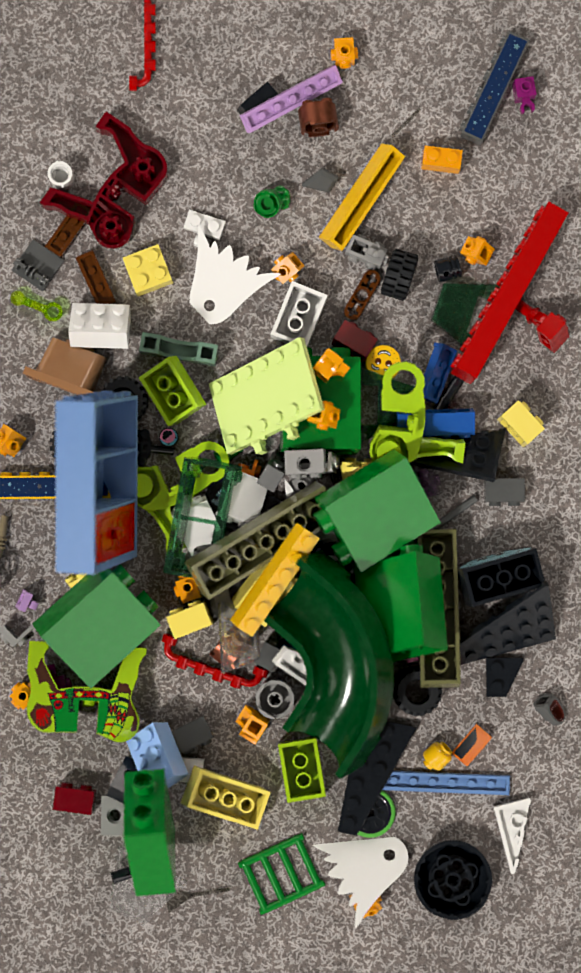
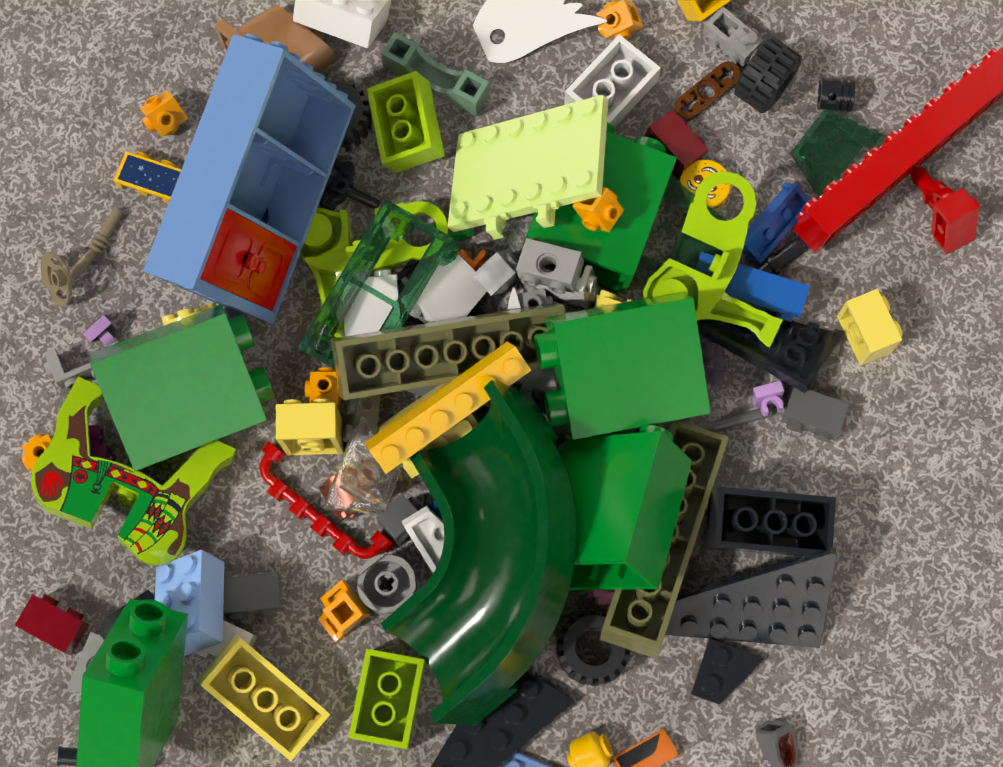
camera: 20 degrees right, 10 degrees down
tile [159,428,179,447] -> none
light orange brick [313,348,350,383] -> none
light orange brick [460,236,495,266] -> none
none -> lavender tile [751,381,784,417]

